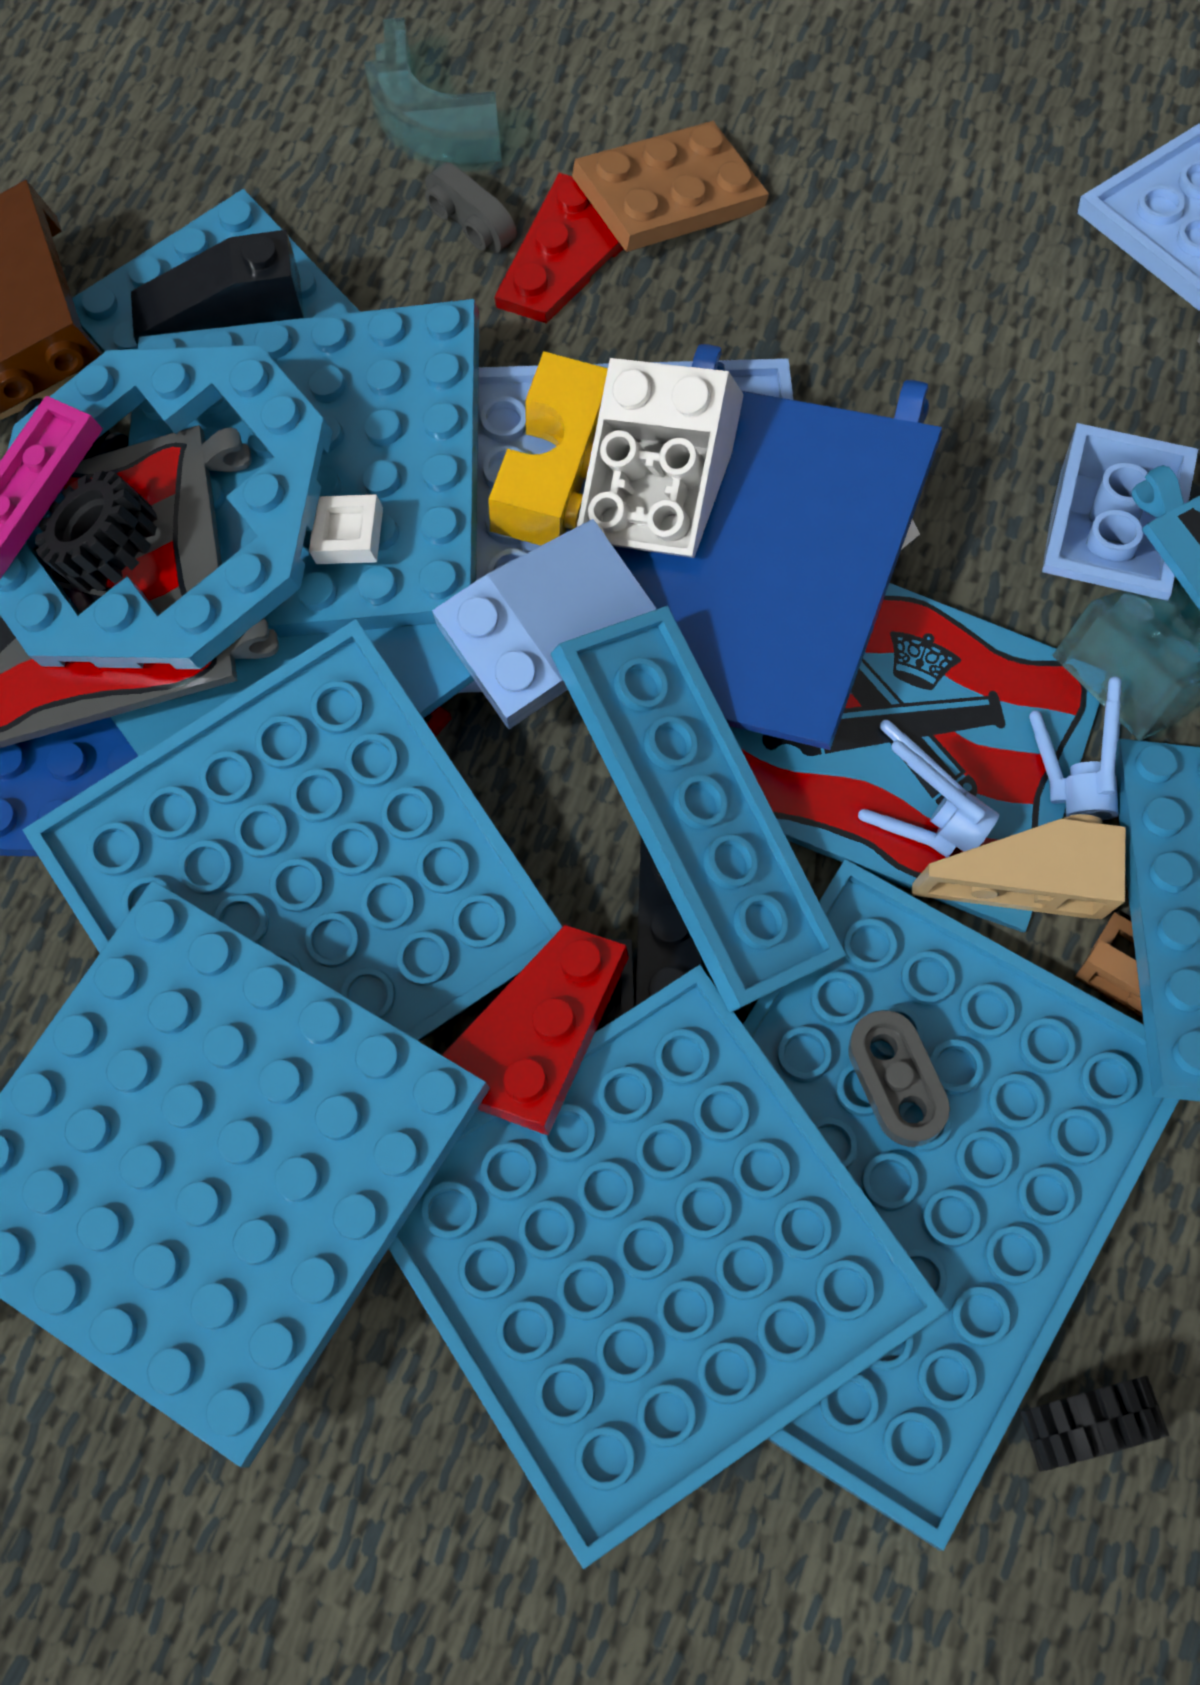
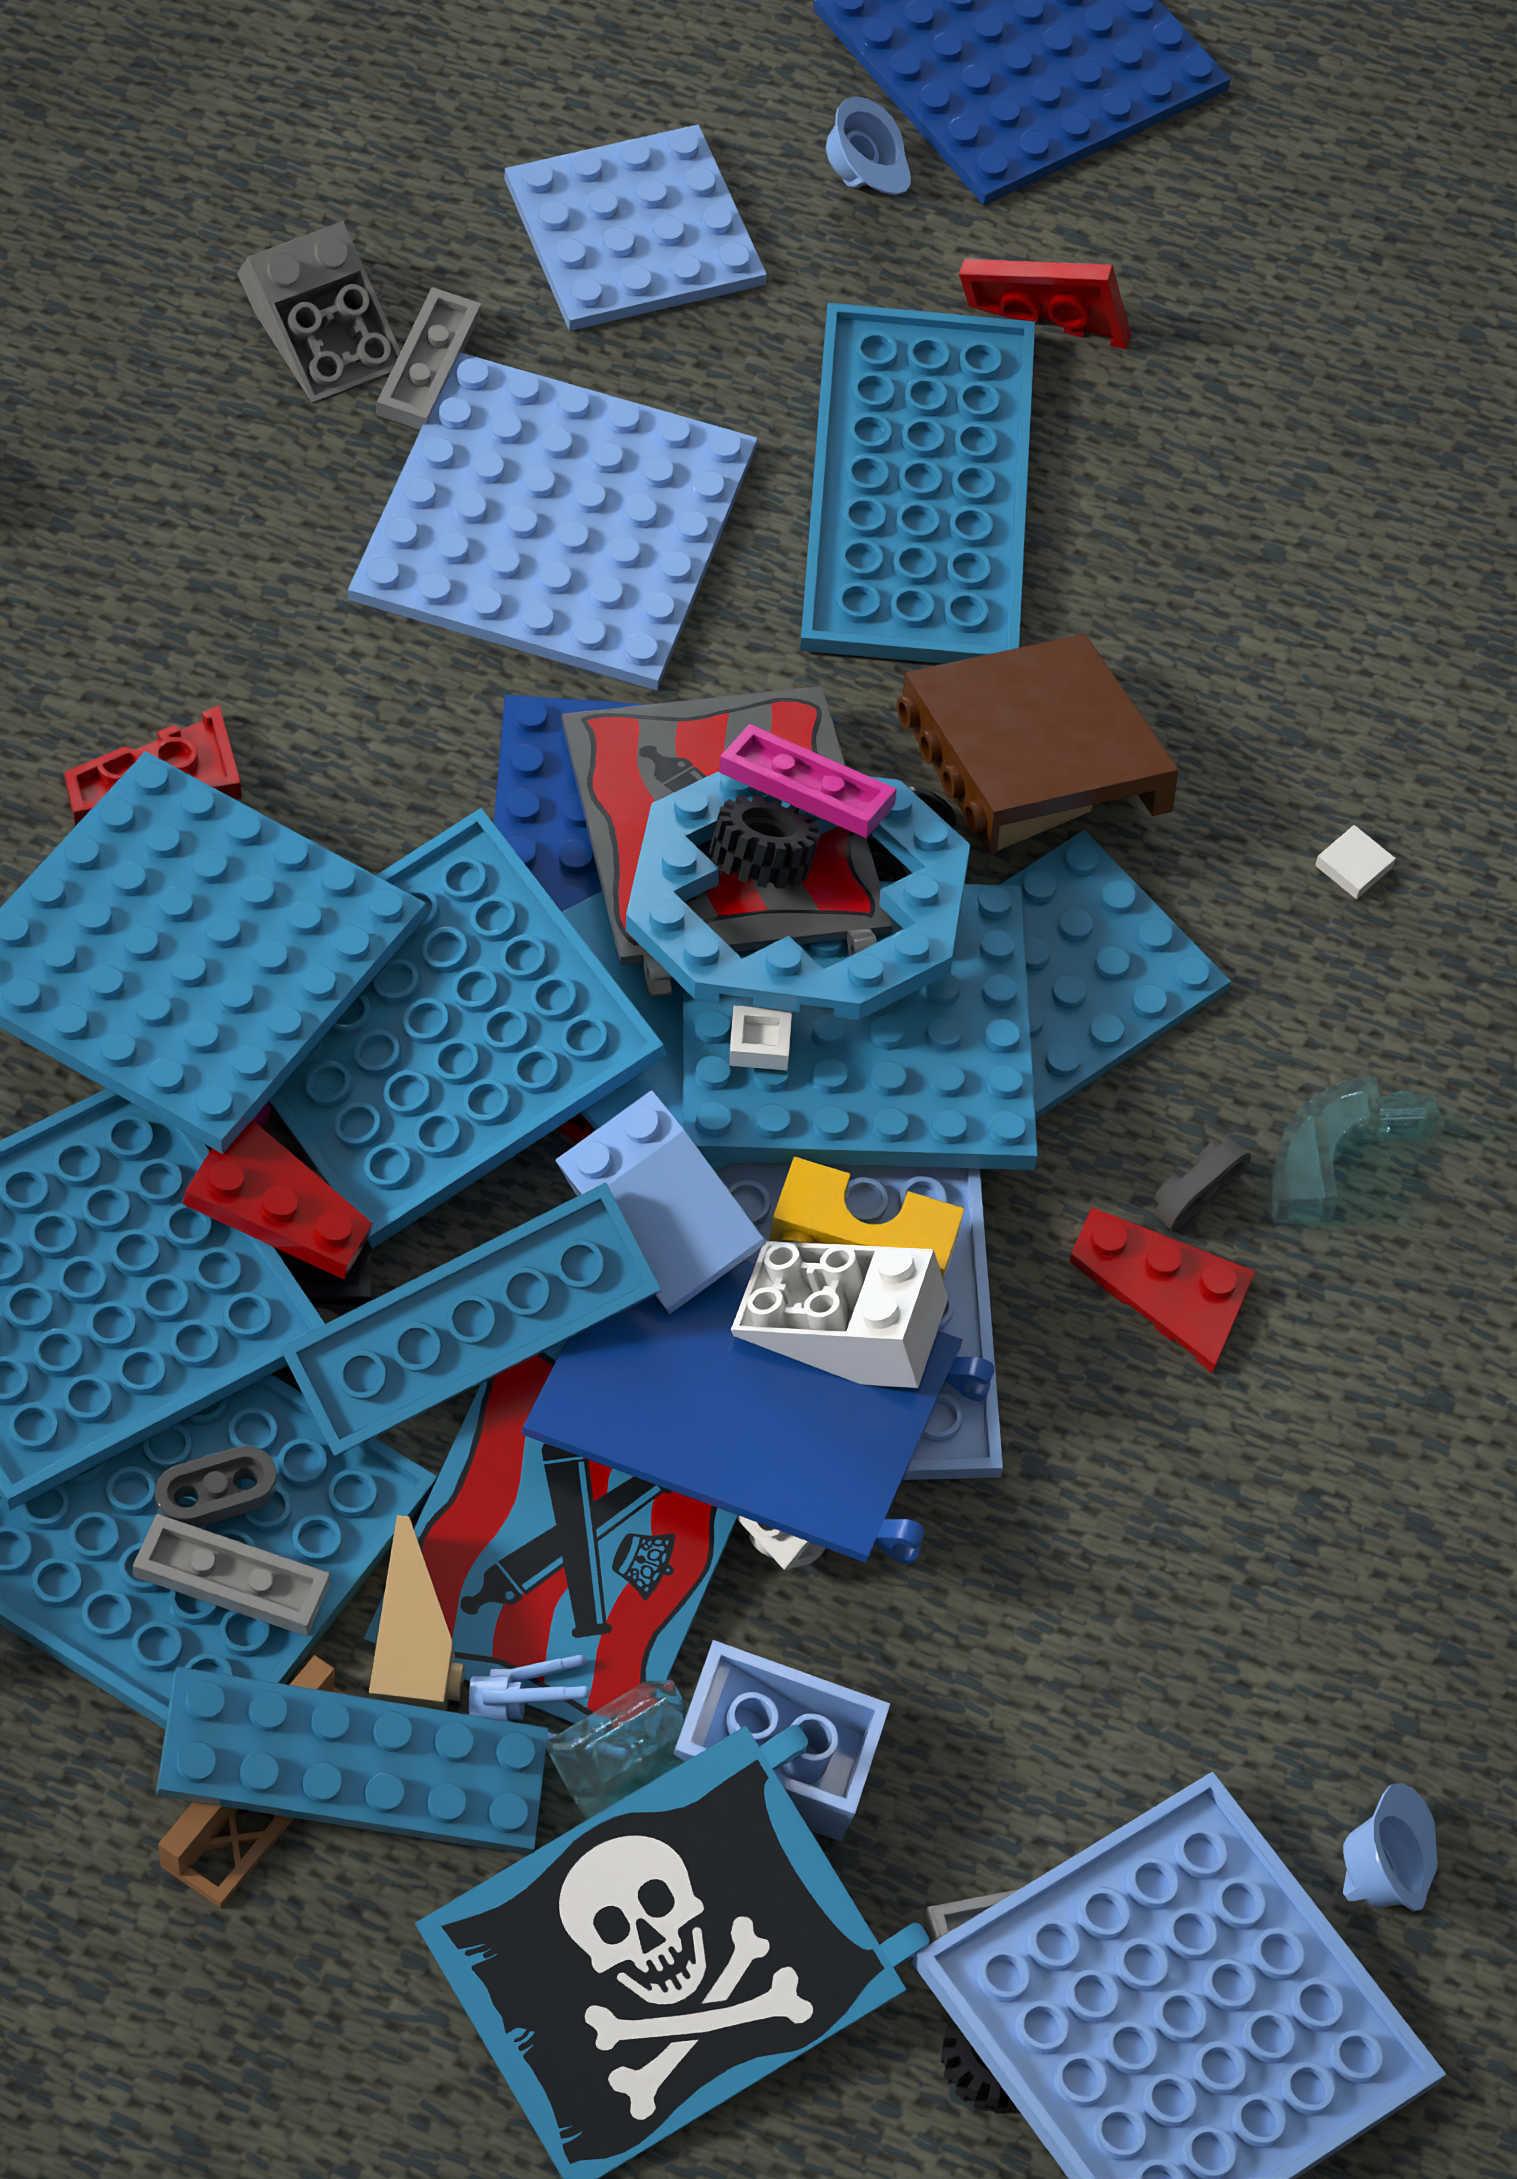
camera: 80 degrees right, 10 degrees down
black slope [131,229,304,344] -> none
medium nougat plate [572,121,769,252] -> none
light blue plant [858,720,1000,858] -> none
none -> light grey plate [133,1514,330,1637]
none -> white tile [1315,825,1396,899]
none -> light blue piece [1343,1783,1438,1911]

